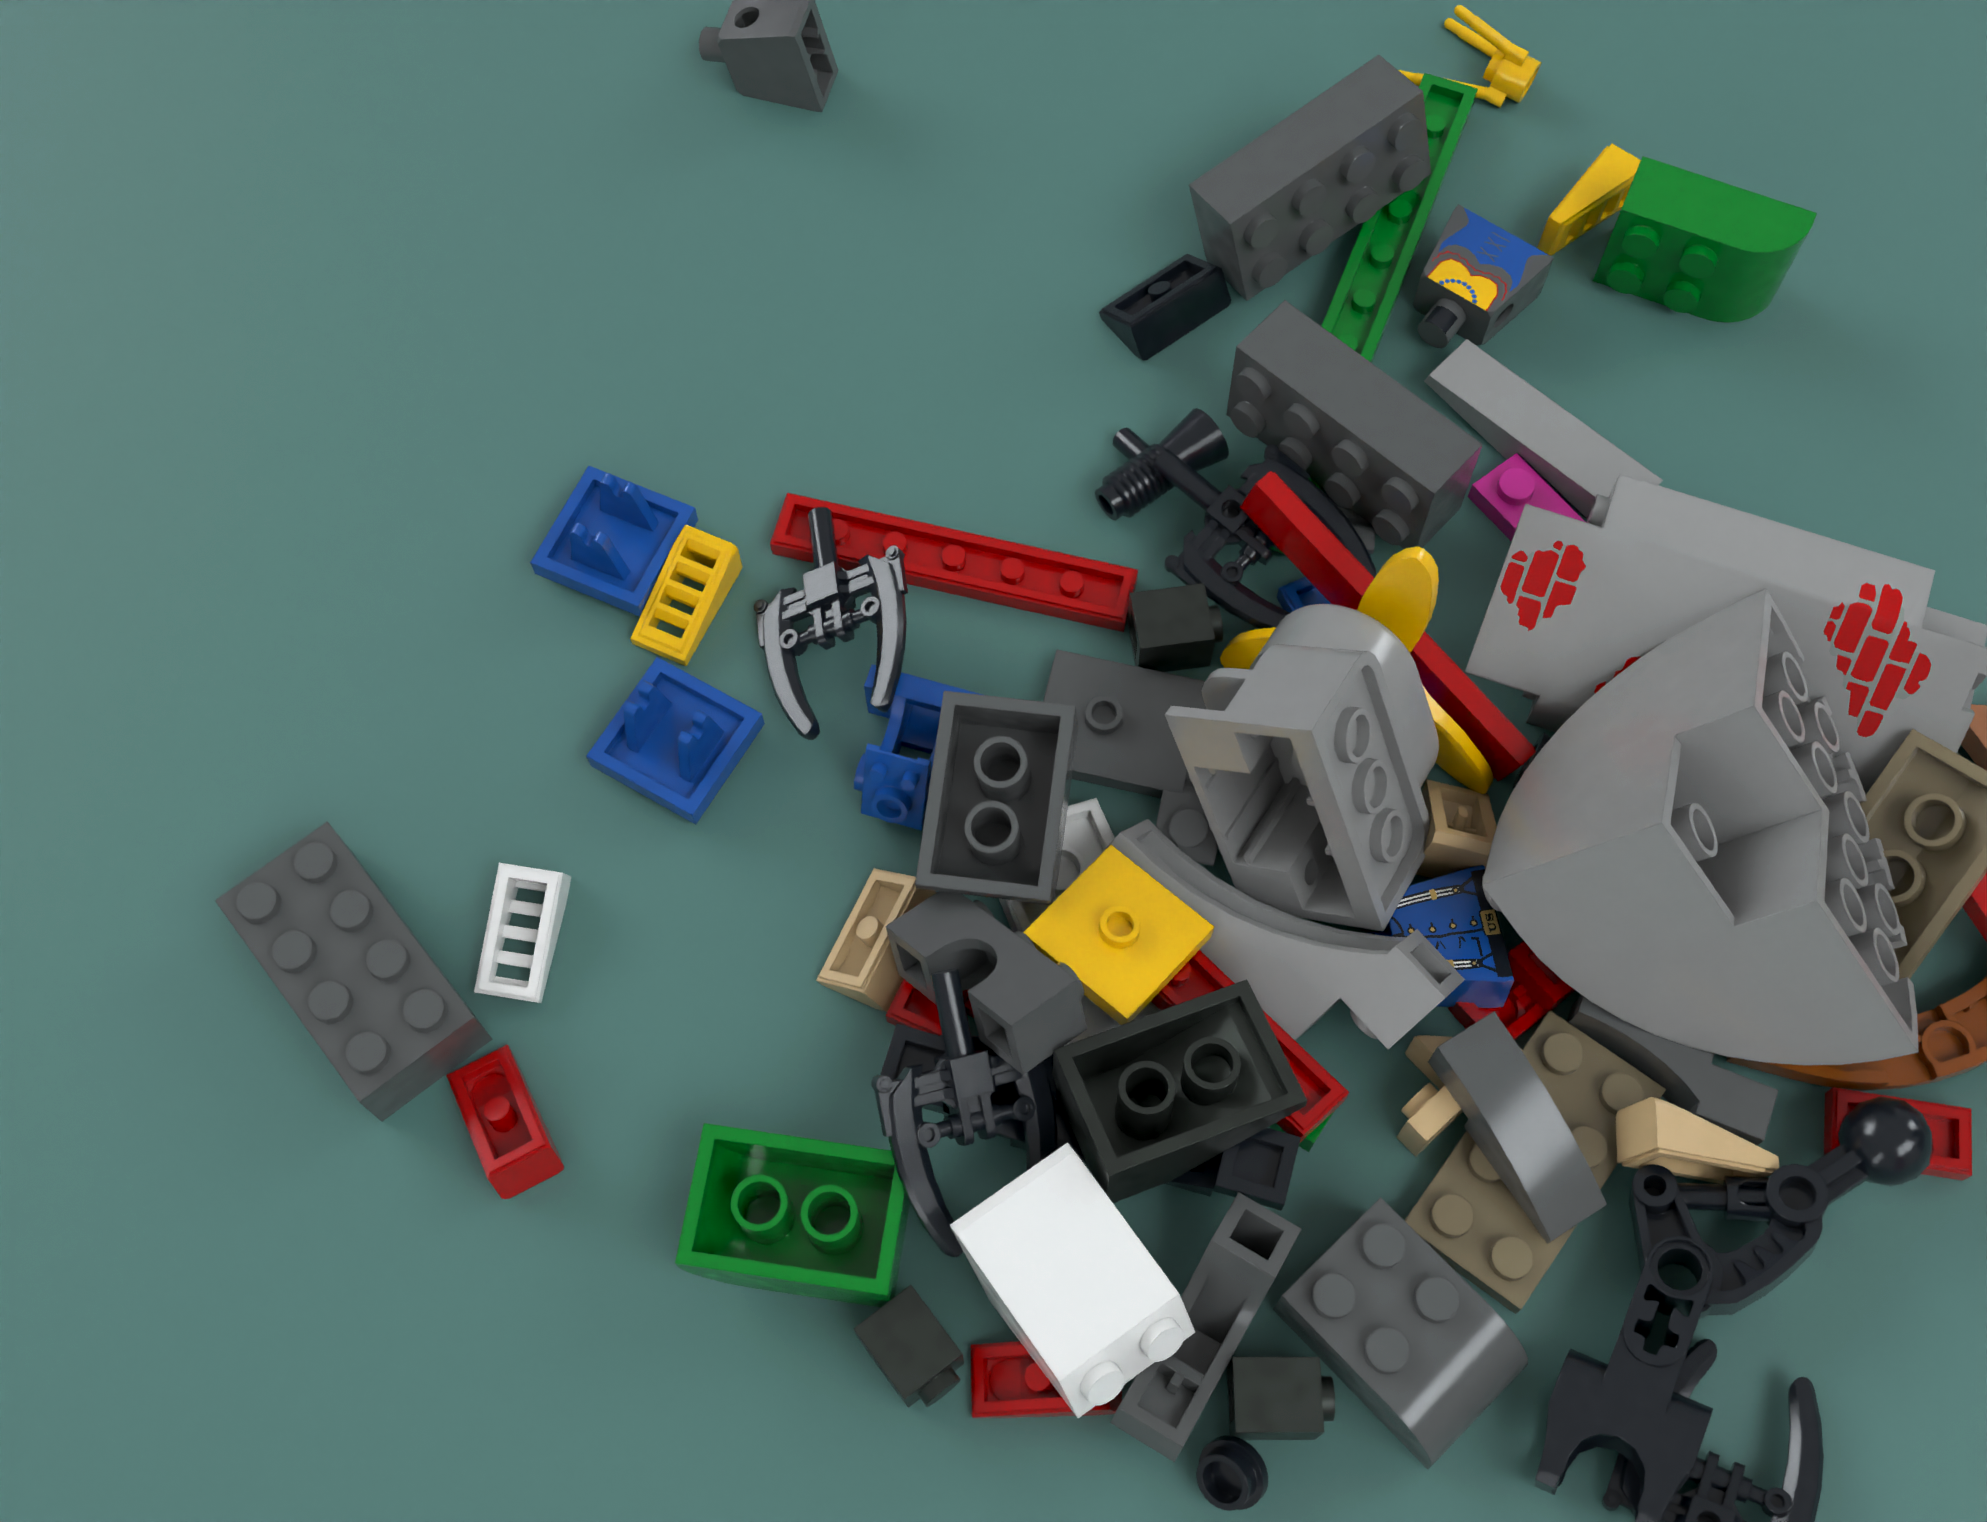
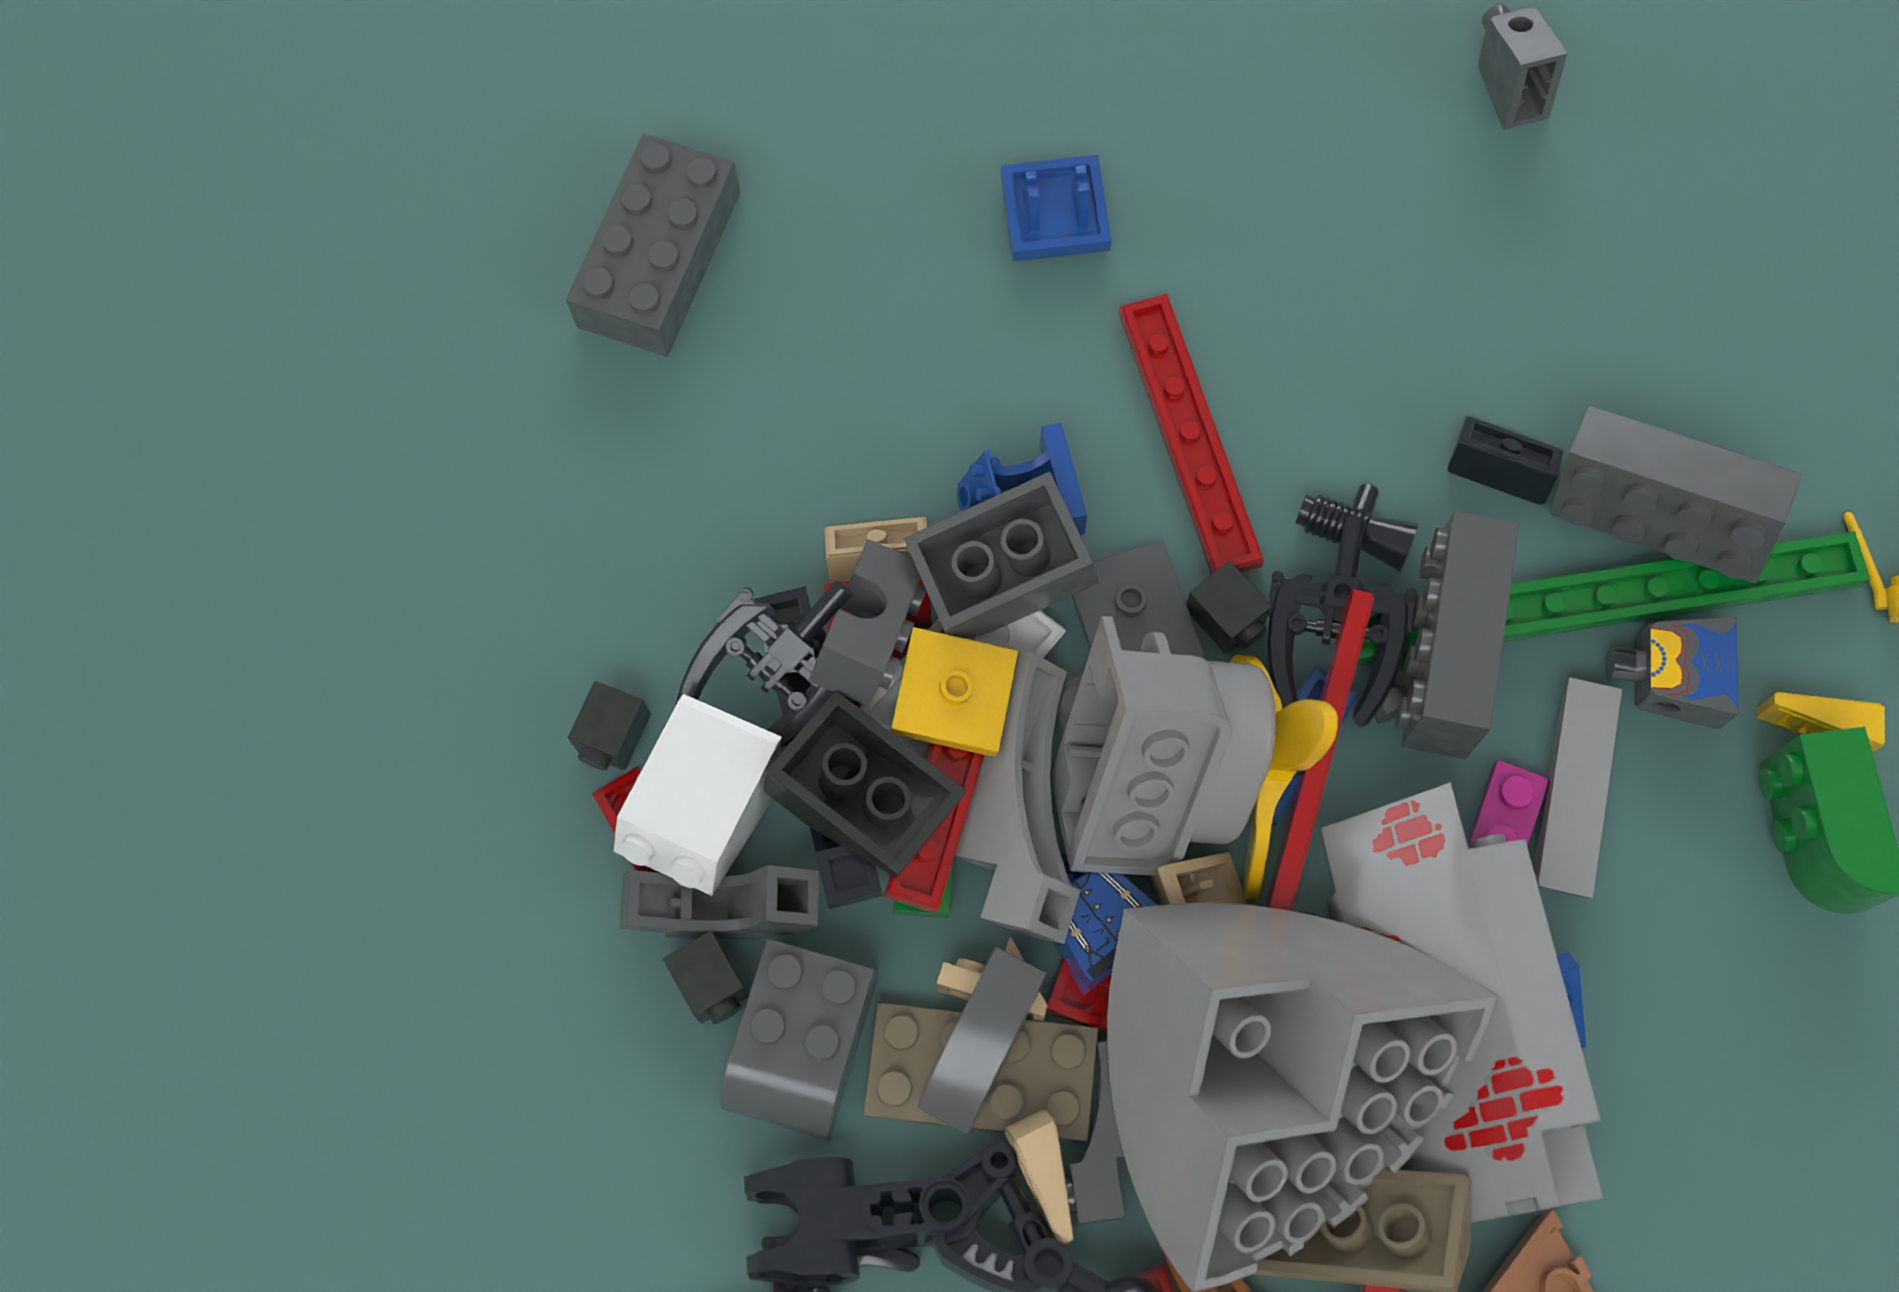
camera: 60 degrees right, 5 degrees up
red slope [446,1044,564,1199] -> none
white slope [474,863,571,1003] -> none
blue plate [586,657,765,825] -> none
yellow slope [630,525,743,666] -> none
green brick [675,1123,910,1308] -> none
black bar [754,507,908,740] -> none
black plate [1196,1435,1268,1511] -> none

